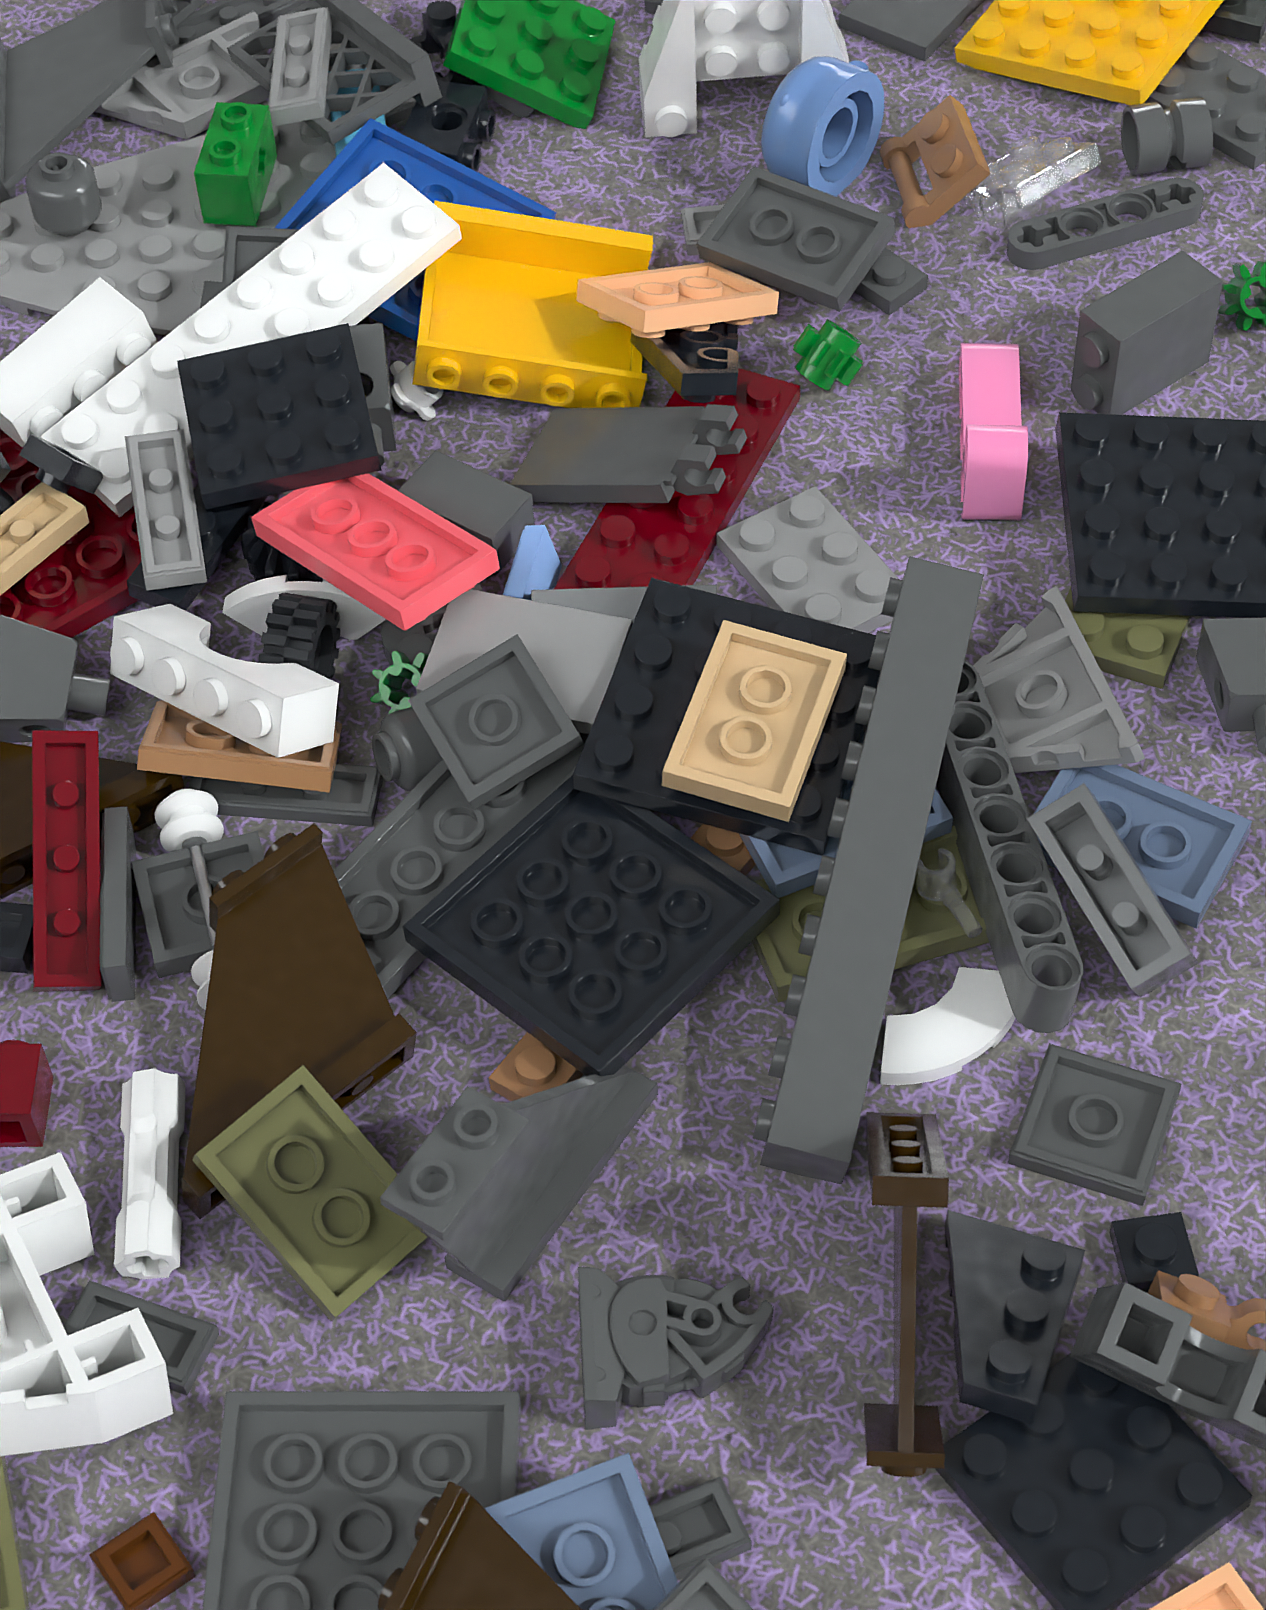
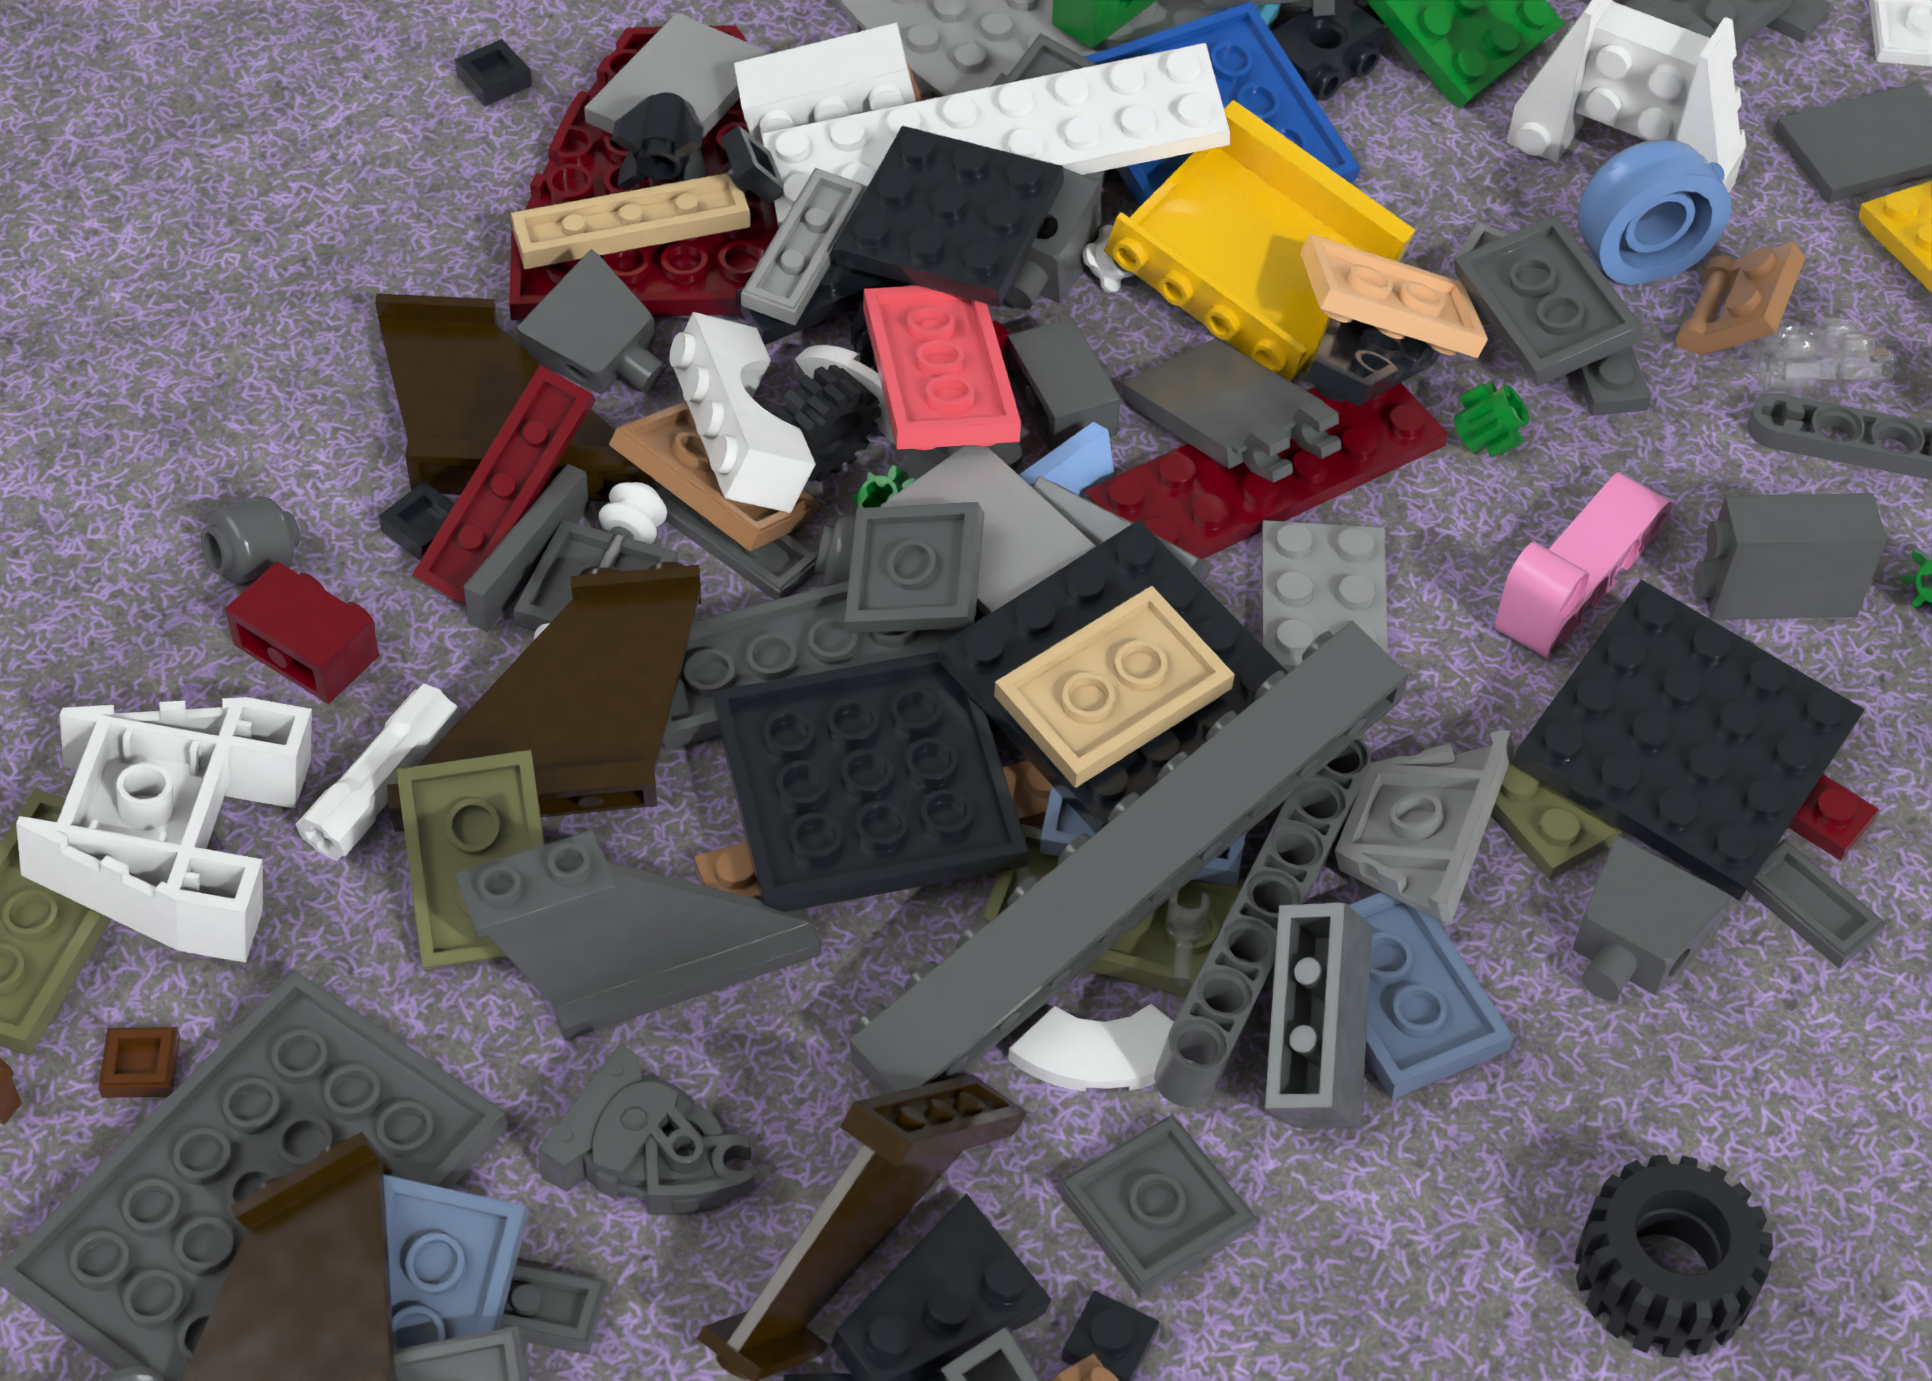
camera: 30 degrees right, 0 degrees up
dark grey tile [63,1280,219,1396] -> none

